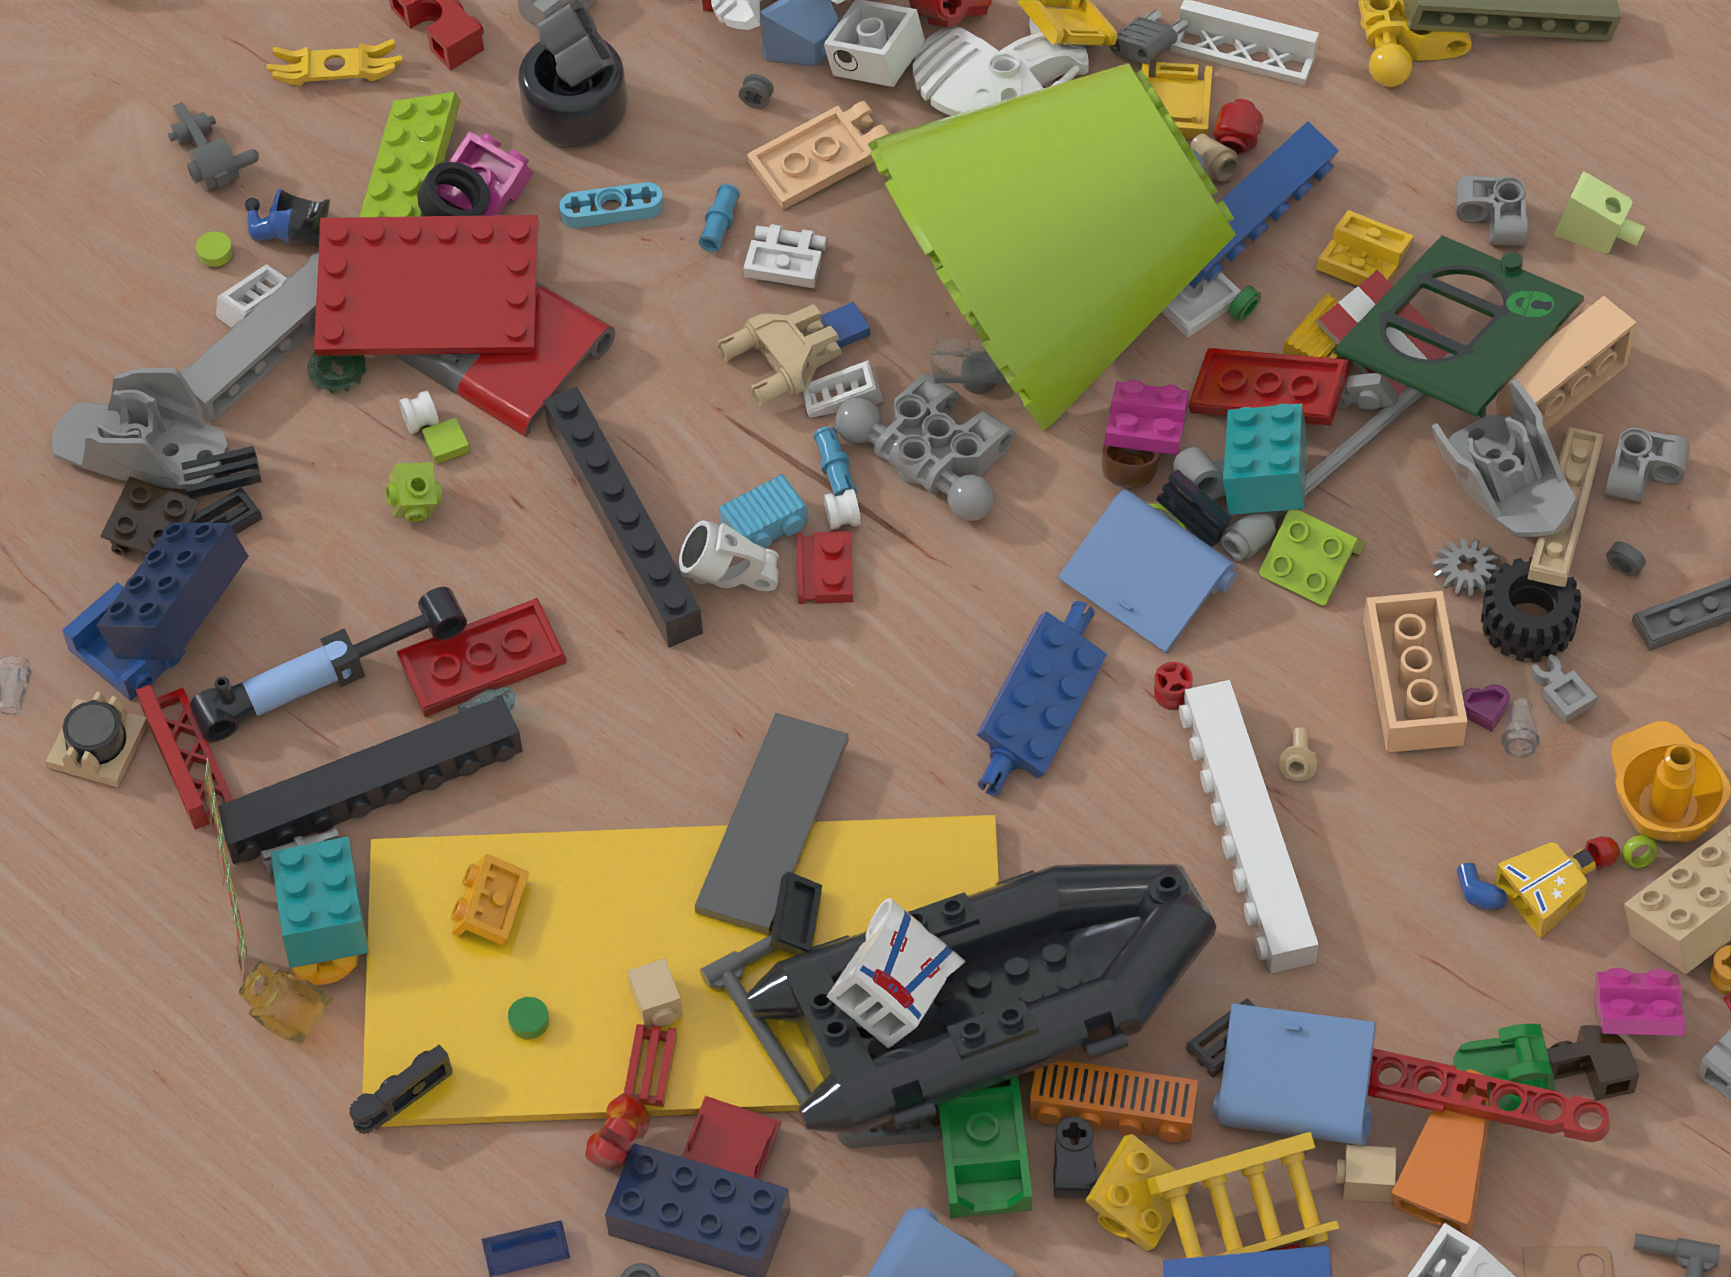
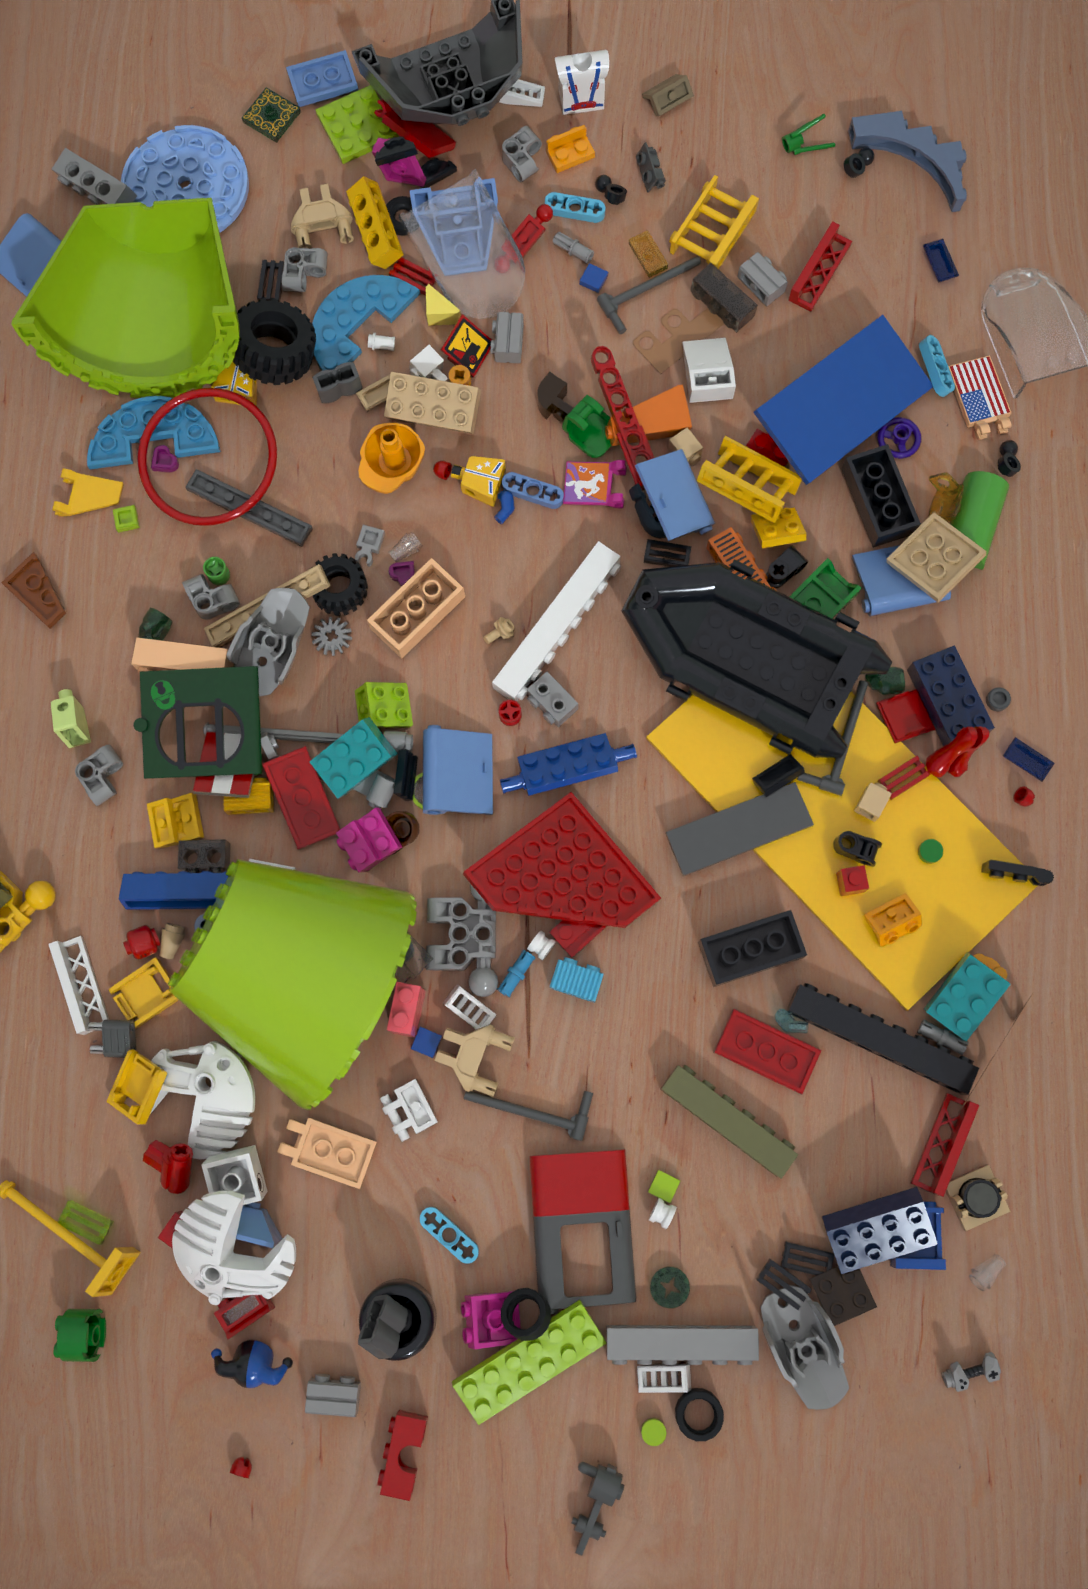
camera: 130 degrees left, 20 degrees up
black piece [190,587,467,742] -> none
clear yellow piece [239,961,332,1044] -> none
black piece [245,188,330,248] -> none
yellow piece [267,39,403,86] -> none
red plate [314,215,539,356] -> none
lime brick [385,462,442,522] -> none
black brick [543,386,703,648] -> none
white piece [679,520,779,592] -> none
dark azure pin [698,184,740,252] -> none
dark grey bush [739,74,774,108] -> none
white piece [826,898,966,1049] -> none
green tile [1227,285,1261,322] -> none
dark pink plate [1594,968,1686,1036] -> none
dark grey tile [1606,541,1646,577] -> none
lime piece [1622,835,1658,869] -> none
none -> clear green rock [138,607,172,641]
none -> clear smoke brick [178,839,230,873]
none -> bright green wheel [203,557,230,586]
none -> coral brick [387,982,426,1038]
none -> red plate [463,792,661,928]
none -> dark grey bar [464,1091,593,1141]
none -> medium blue beam [502,472,564,509]
none -> light grey brick [527,672,578,728]
none -> flag [563,460,627,509]
none -> olive brick [660,1065,798,1179]
none -> black tyre [675,1388,724,1442]
none -> black brick [698,910,807,987]
none -> black piece [833,831,882,867]
none -> red brick [836,865,869,896]
none -> clear green rock [865,667,905,695]
none -> red hinge [1013,786,1035,807]

